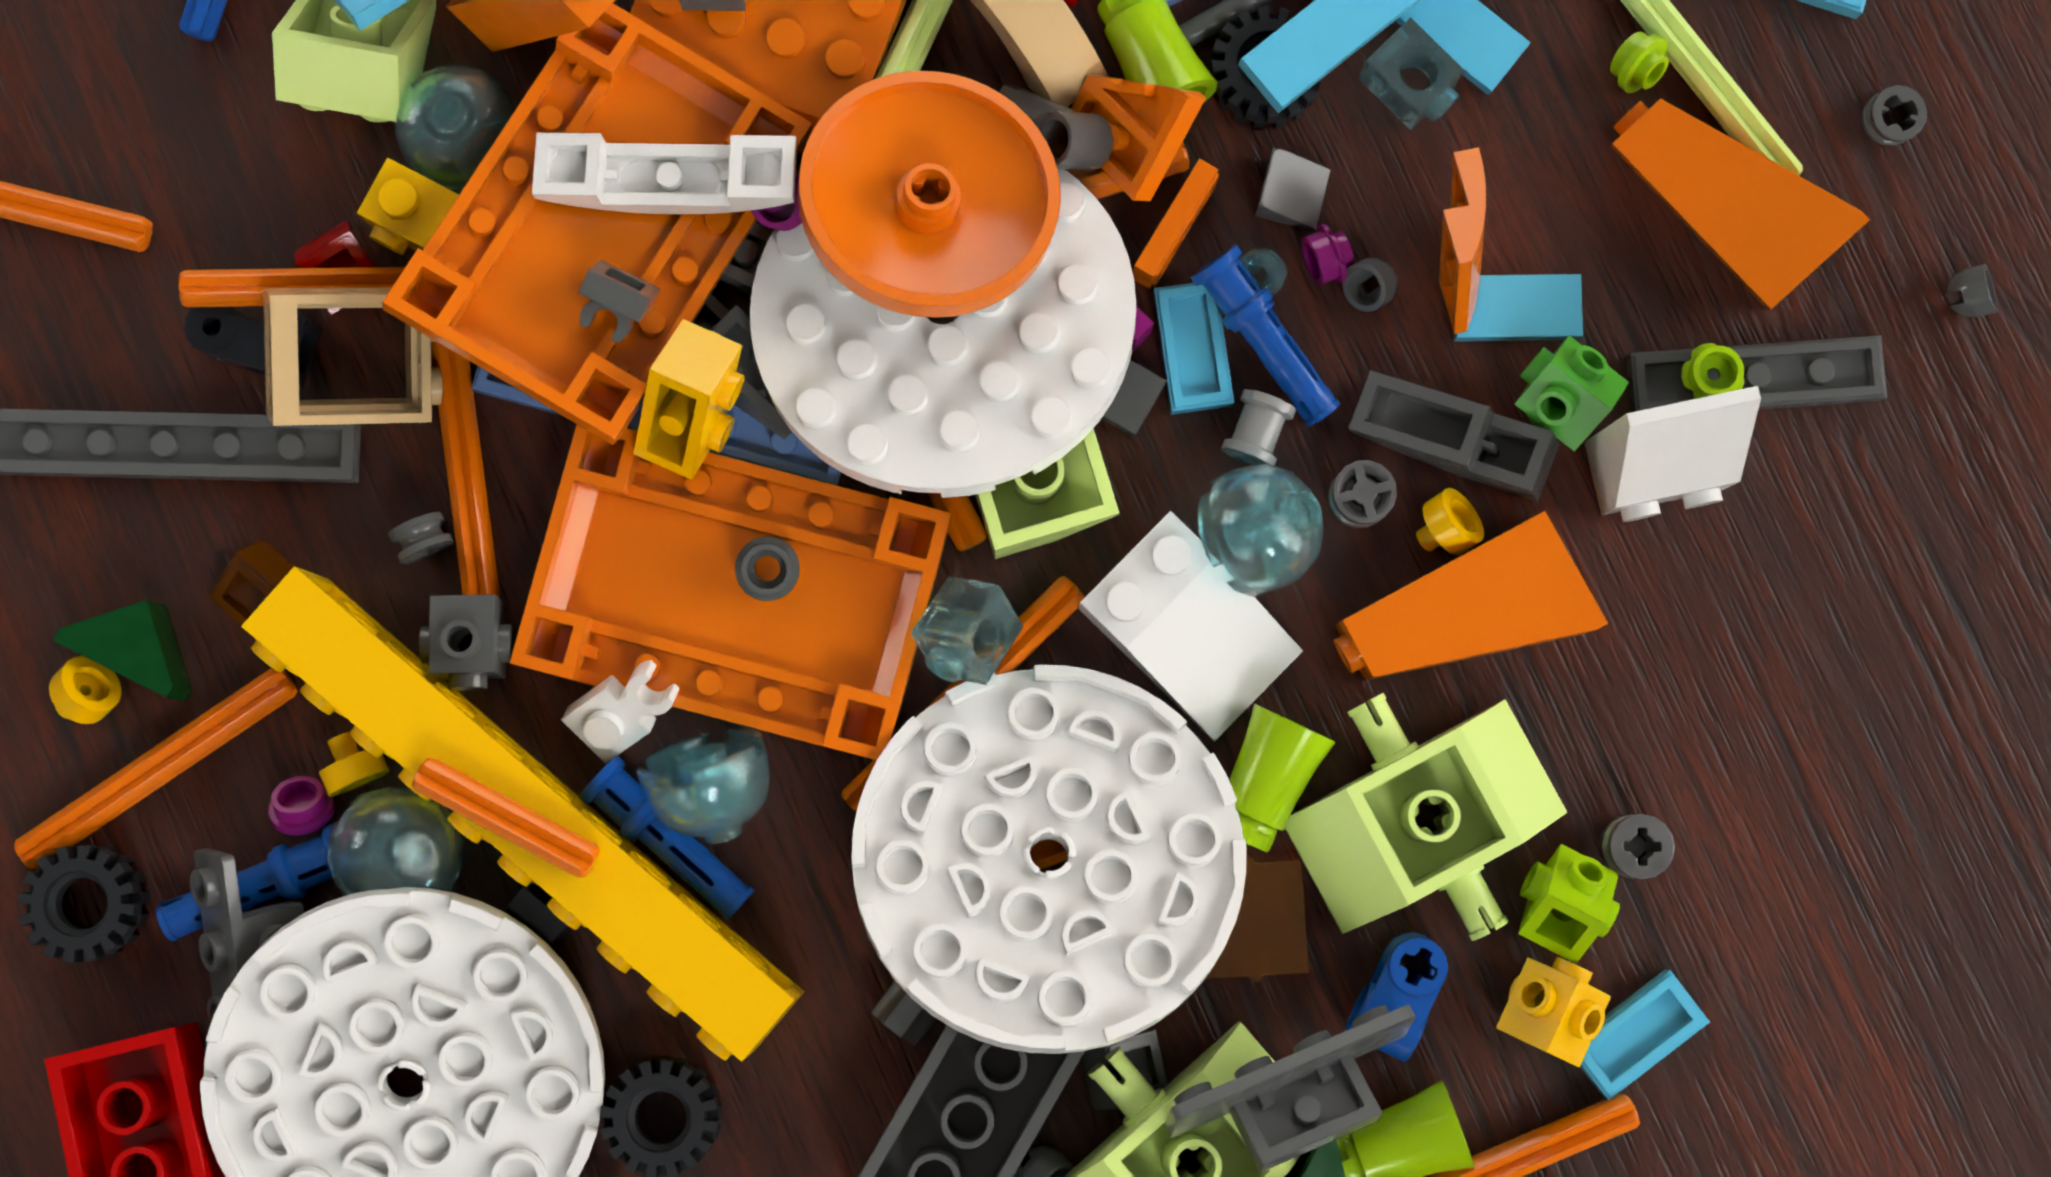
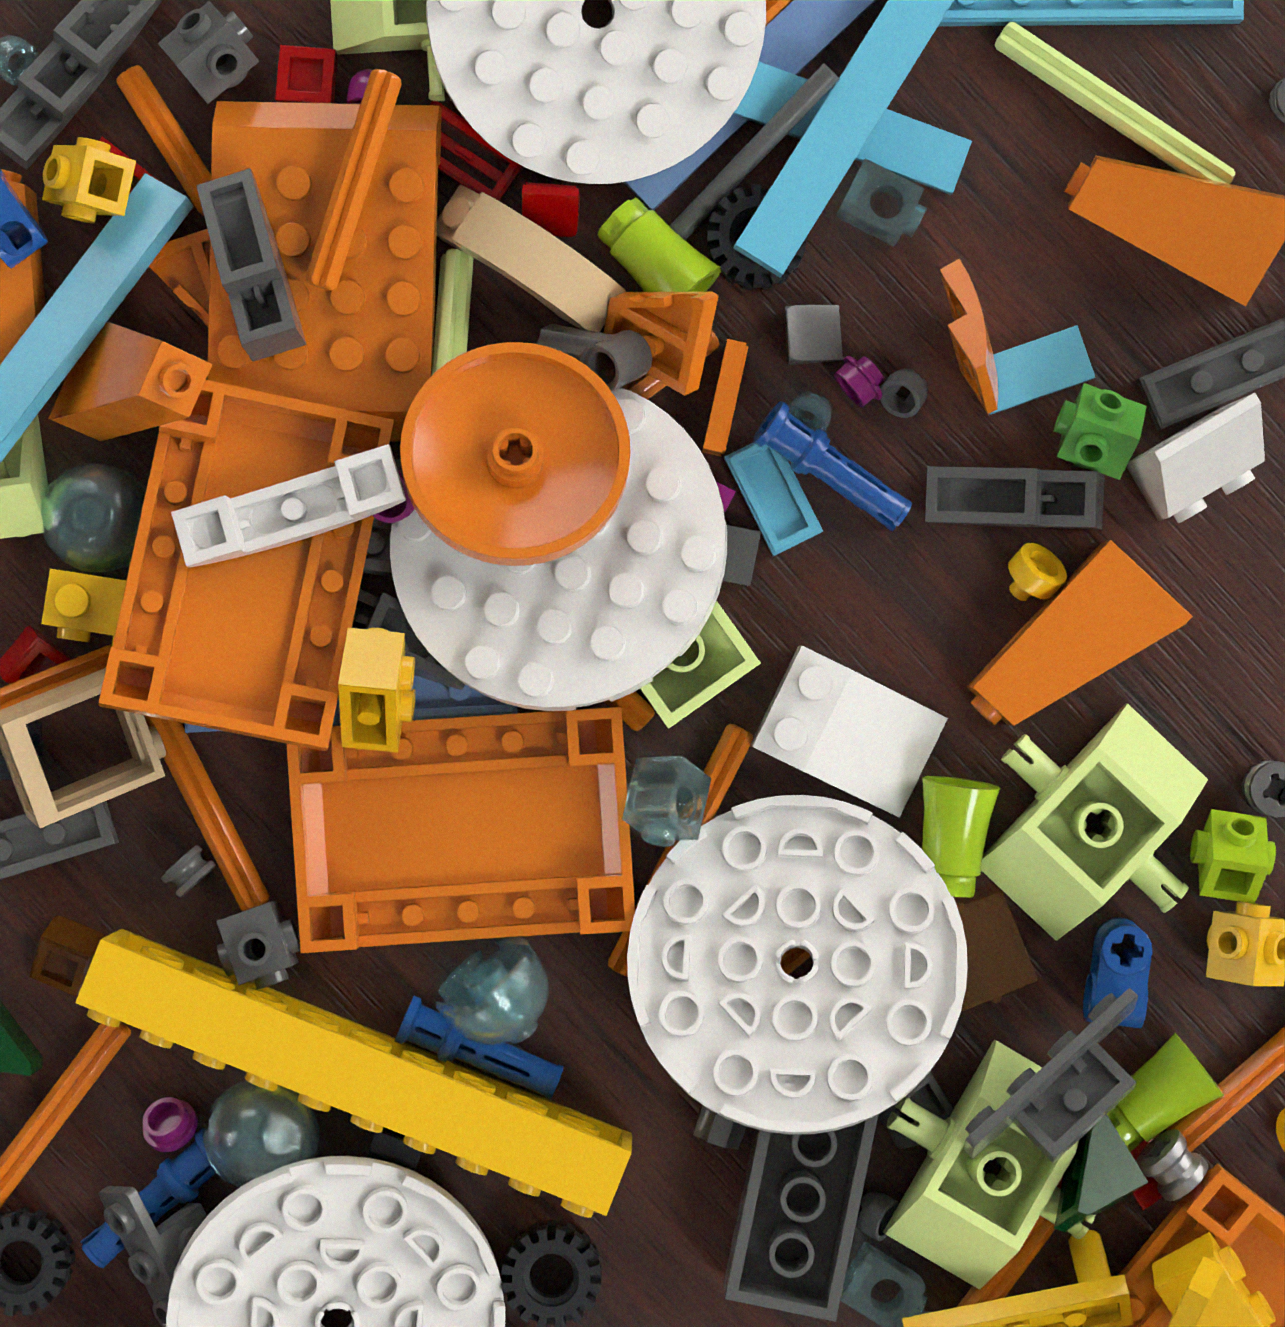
camera: 15 degrees left, 5 degrees up
yellow tile [319,731,390,797] -> none
orange axle [412,758,600,878] -> none
white plate [561,660,680,764] -> none
dark grey tile [578,260,661,343] -> none
dark grey plate [735,536,800,601] -> none
clear light blue cylinder [1198,464,1323,597] -> none
light grey bush [1221,389,1296,469] -> none
flat silver wheel [1328,460,1397,529] -> none
lime plate [1610,31,1669,93] -> none
lime plate [1681,343,1744,399] -> none

